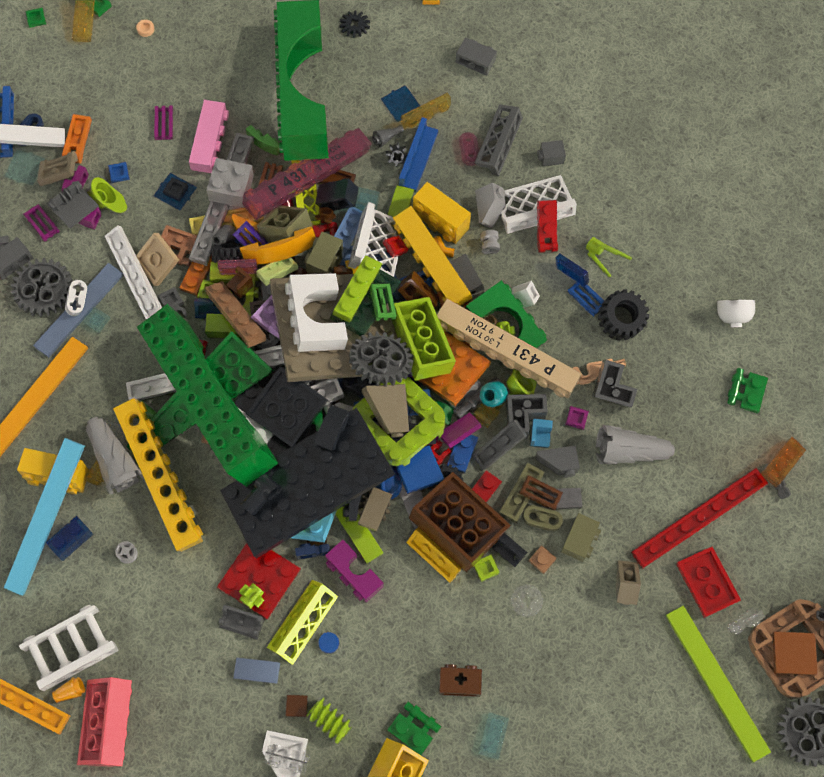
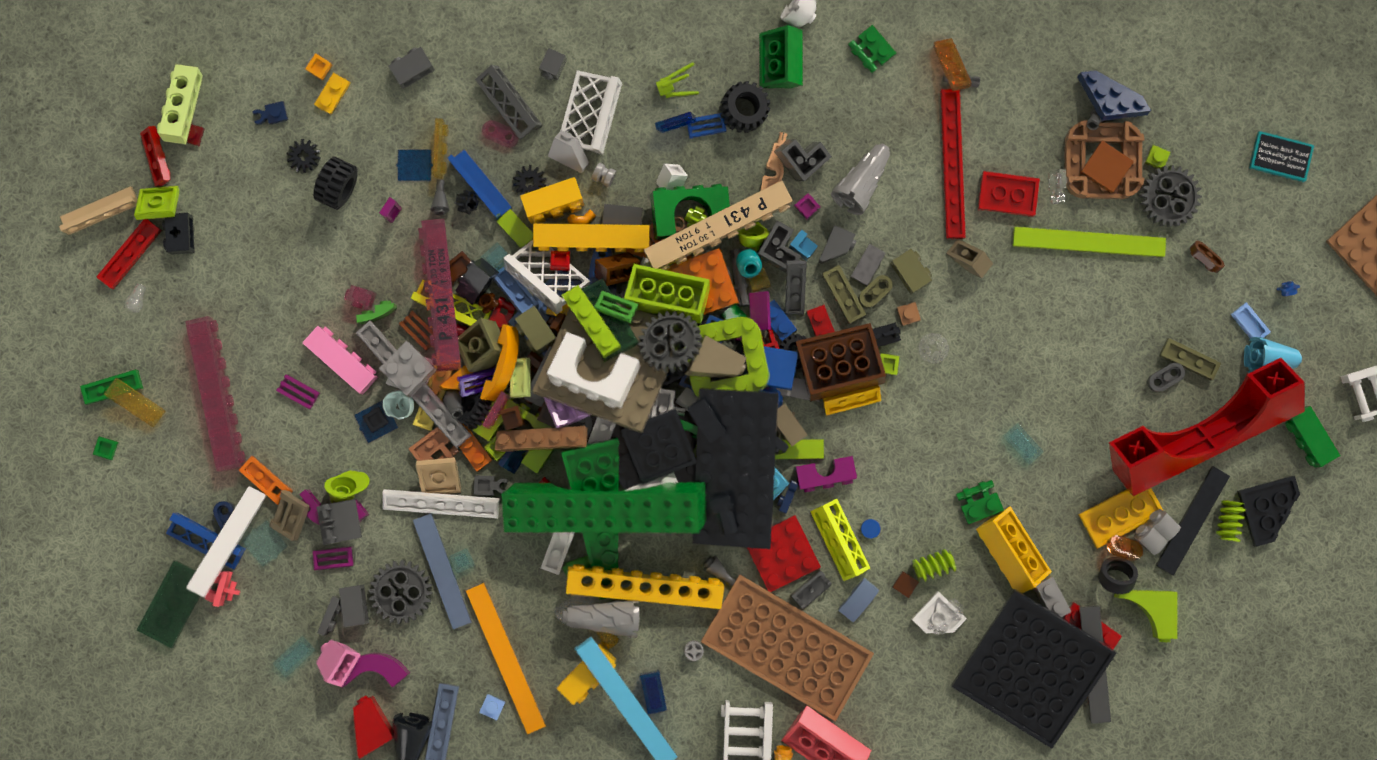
camera: 60 degrees left, 15 degrees up
white beam [65,280,87,316] -> none
blue tile [108,162,130,183] -> none
light nougat tile [136,20,154,37] -> none
lime gear [239,583,264,609] -> none
green arch [274,0,329,161] -> none
reddish brown brick [439,664,482,697] -> none
reddish brown tile [519,475,563,510] -> none
red plate [537,200,558,253] -> none
none -> clear pink brick [185,316,246,472]
none -> black tyre [313,156,358,210]
none -> yellow plate [314,73,350,115]
none -> clear pink brick [344,285,376,311]
none -> magenta tile [379,197,402,223]
none -> light aqua hair [383,390,414,419]
none -> black gear [513,165,547,195]
none -> medium nougat plate [701,574,874,722]
none -> dark grey cone [703,556,736,586]
none -> green slope [759,25,803,88]

